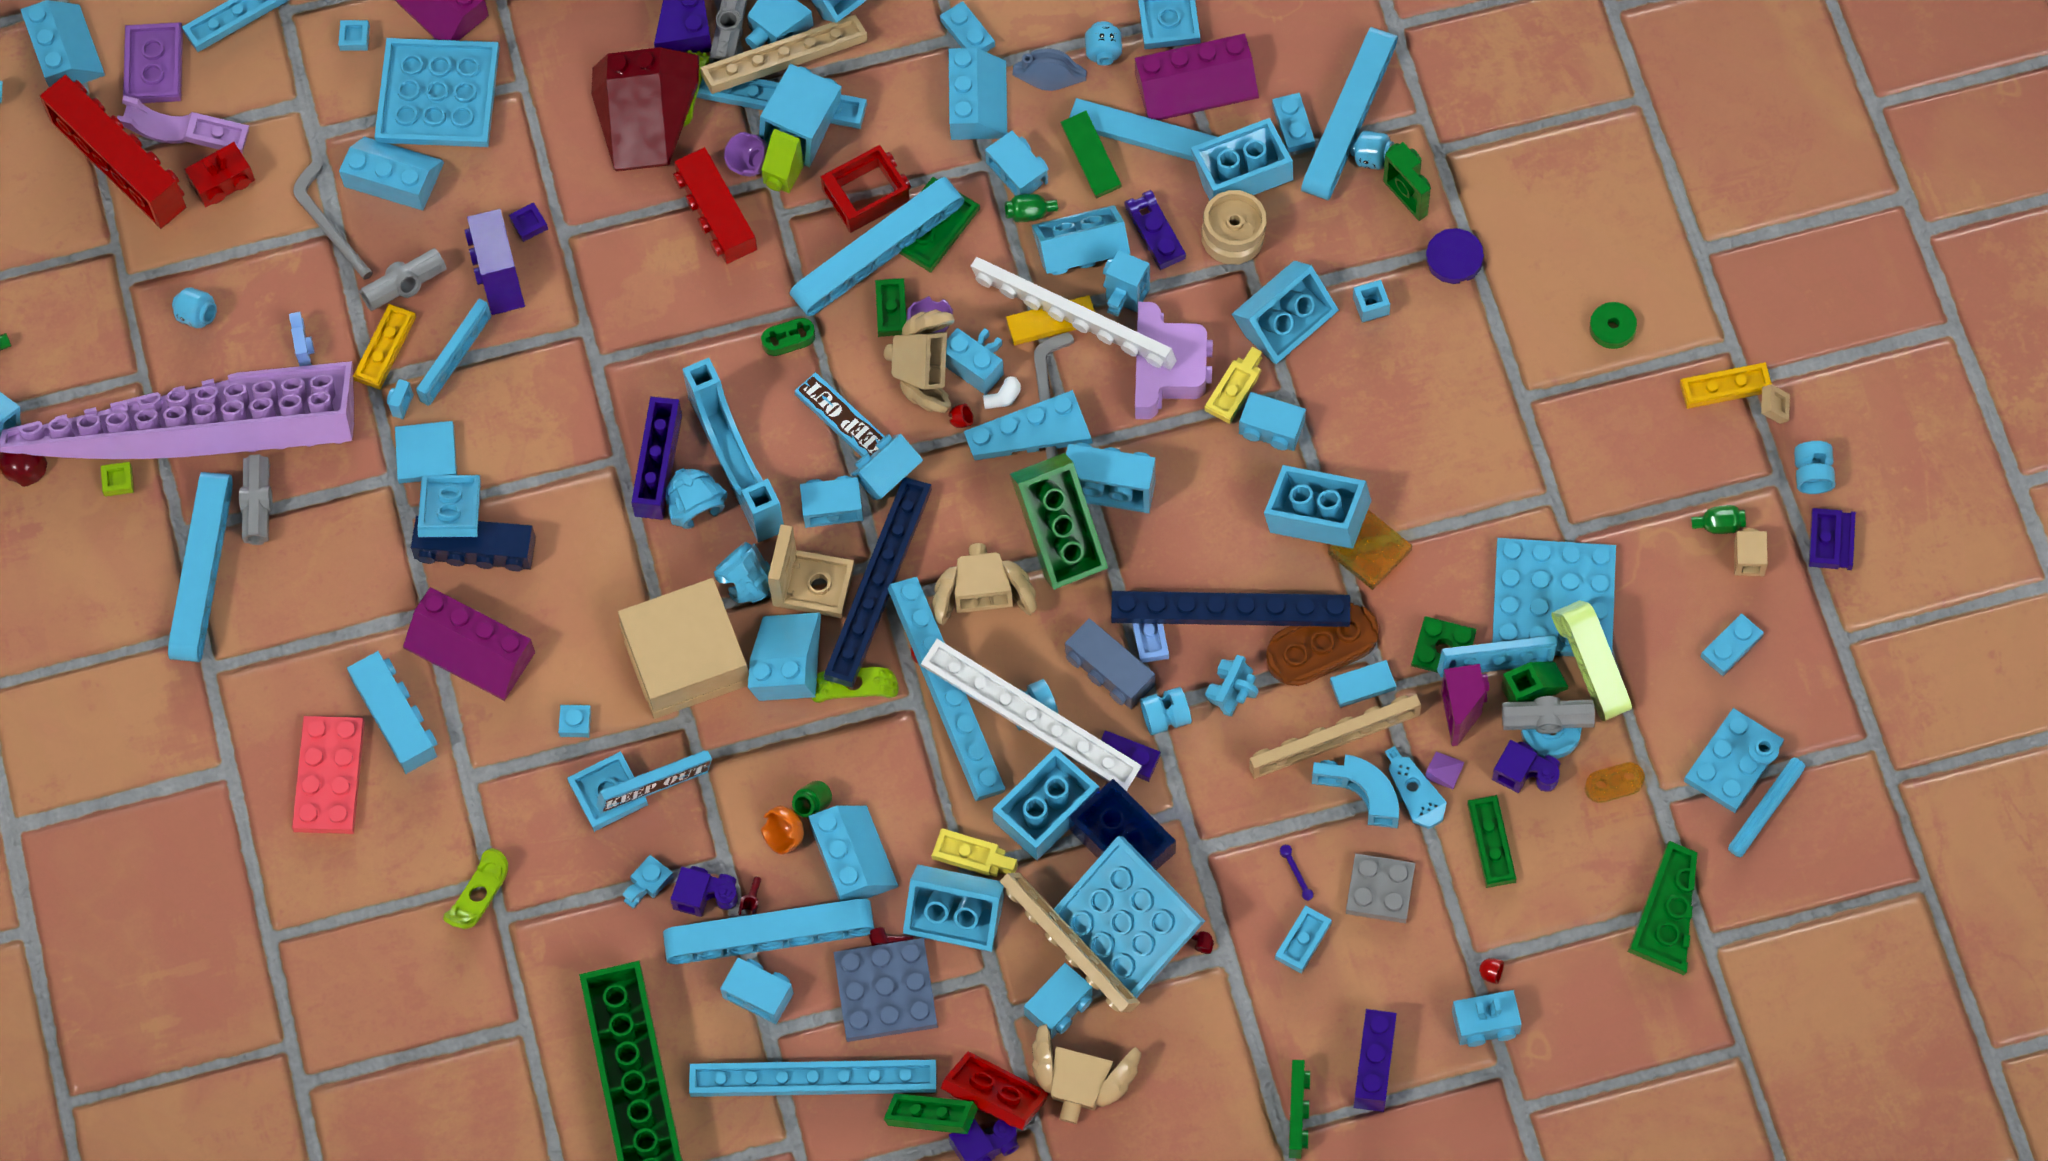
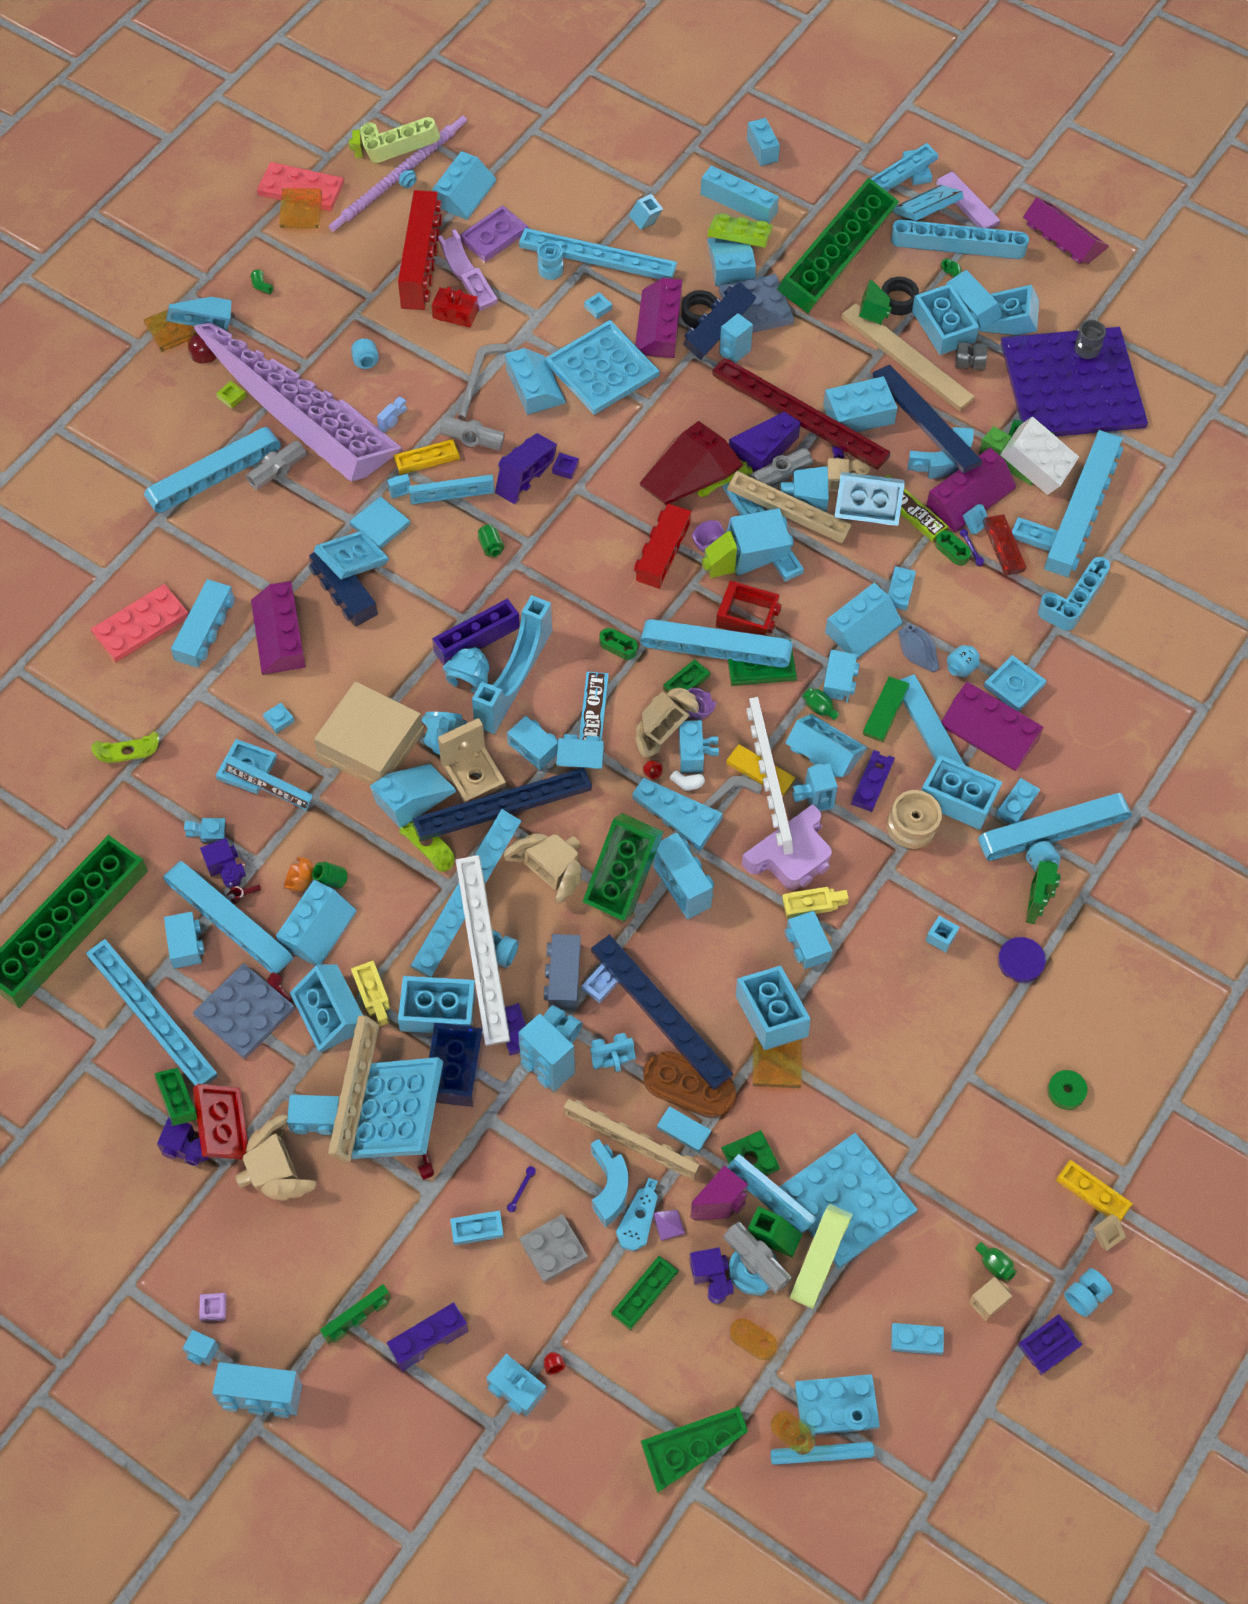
camera: 45 degrees right, 5 degrees down
medium azure slope [1231,261,1339,364] -> none
none -> green brick [478,524,505,557]
none -> medium azure brick [518,1013,575,1092]
none -> medium azure wheel [537,241,563,280]
none -> clear yellow plate [771,1411,816,1455]

